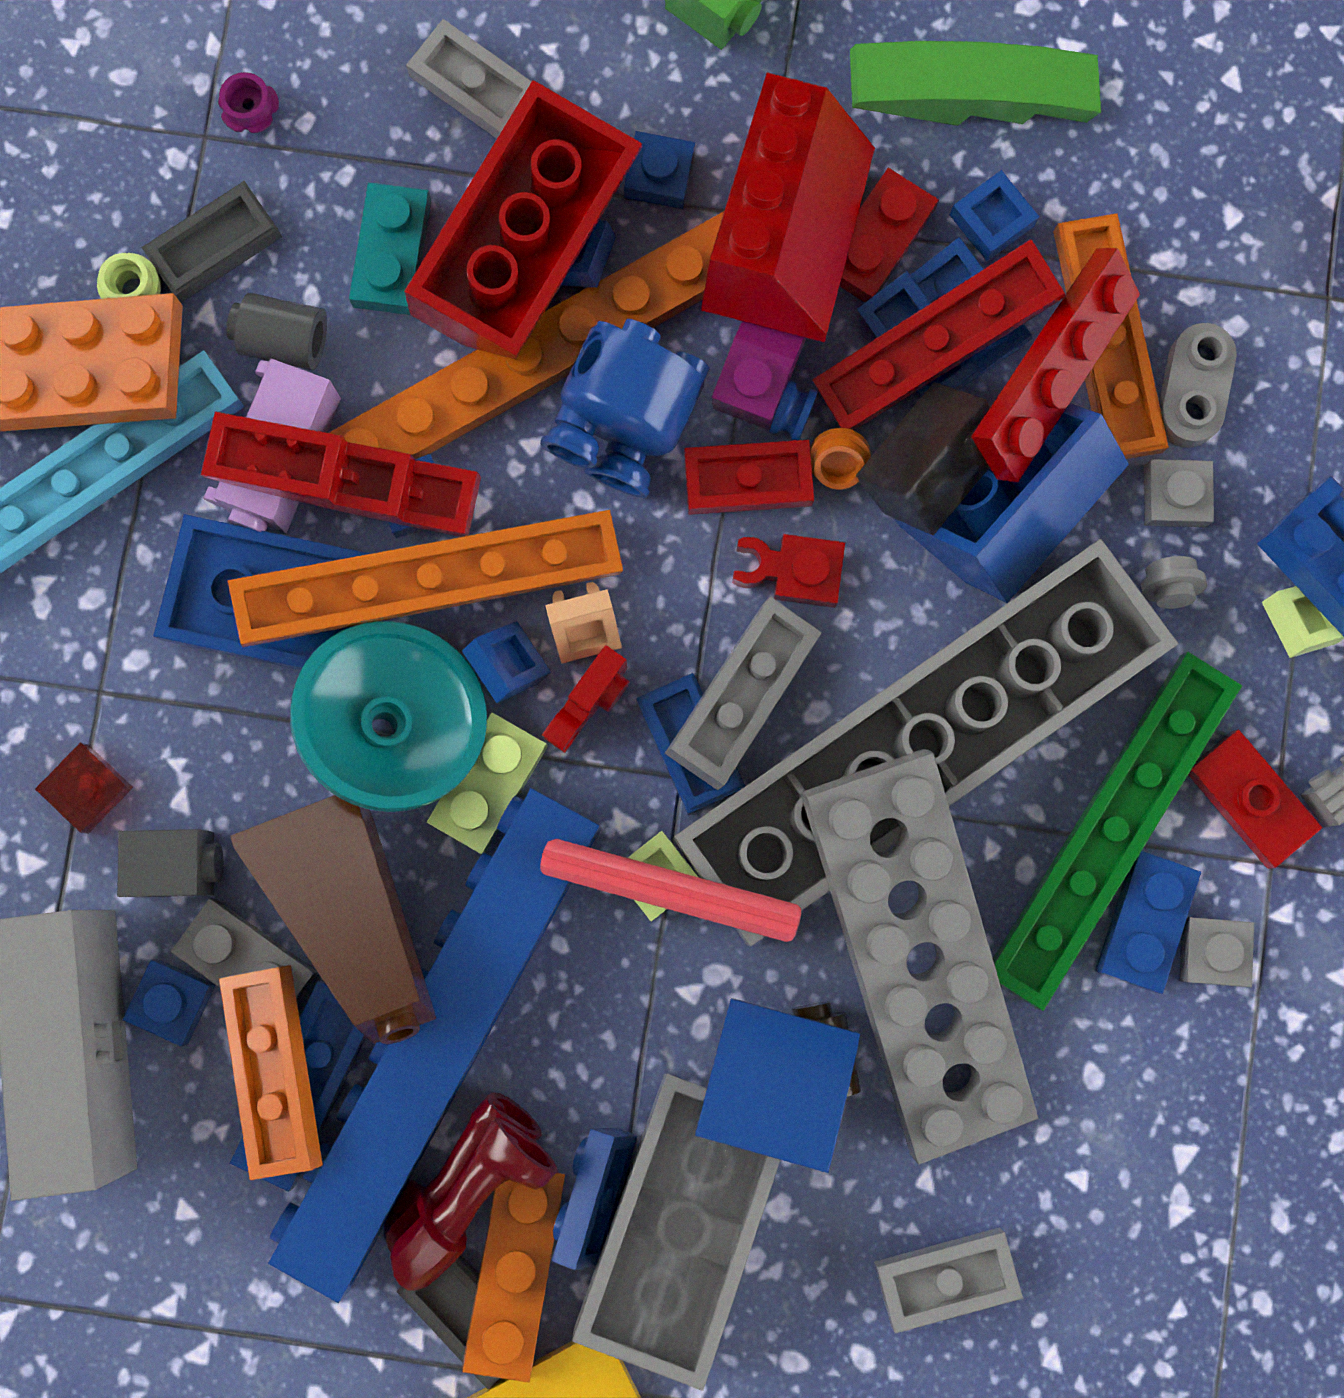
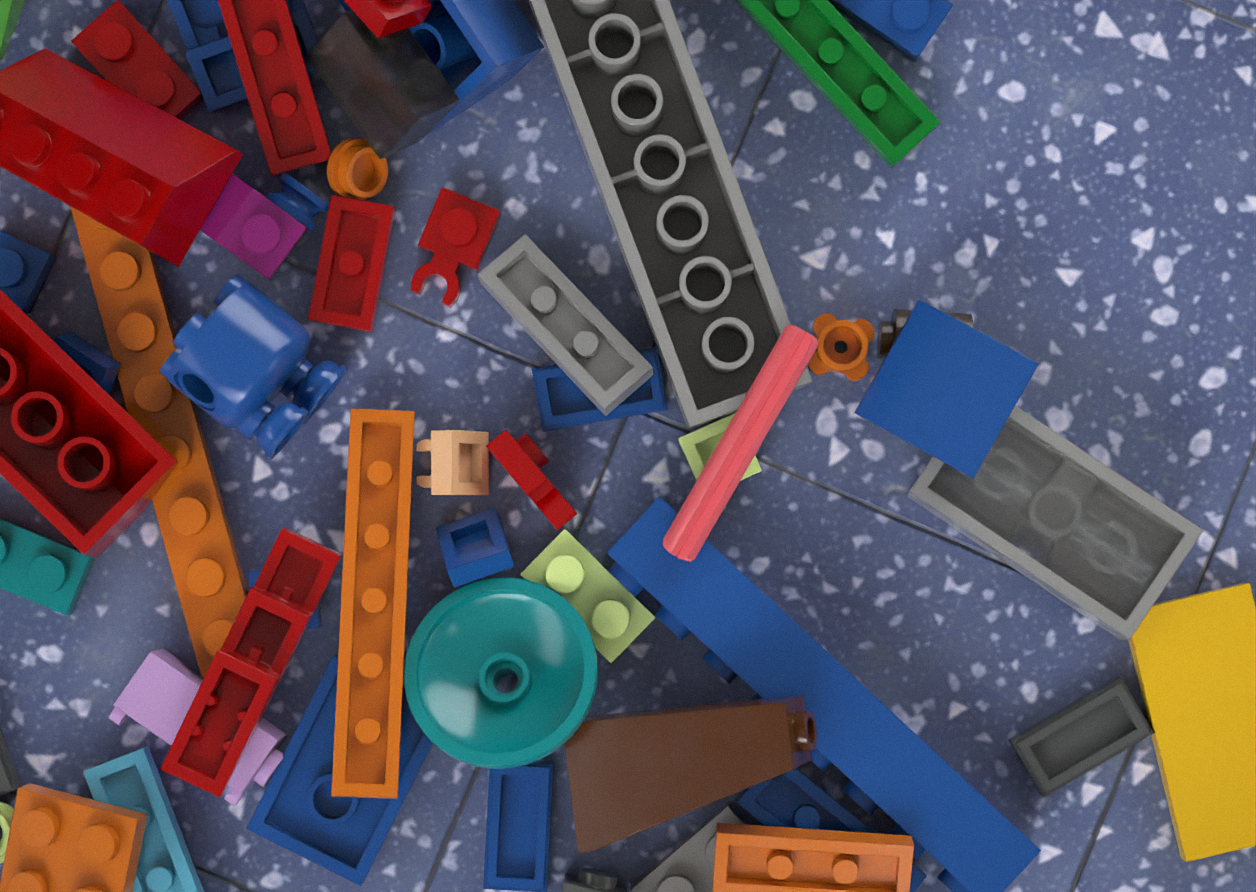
camera: 70 degrees left, 5 degrees up
dark grey brick [226,293,327,370] -> none
dark red piece [384,1092,558,1291] -> none
orange plate [462,1173,565,1383] -> none
blue plate [552,1128,637,1270] -> none
light grey plate [800,749,1039,1165] -> none
light grey plate [874,1227,1023,1334] -> none
none -> blue tile [483,761,554,892]
none -> orange plate [808,313,875,381]

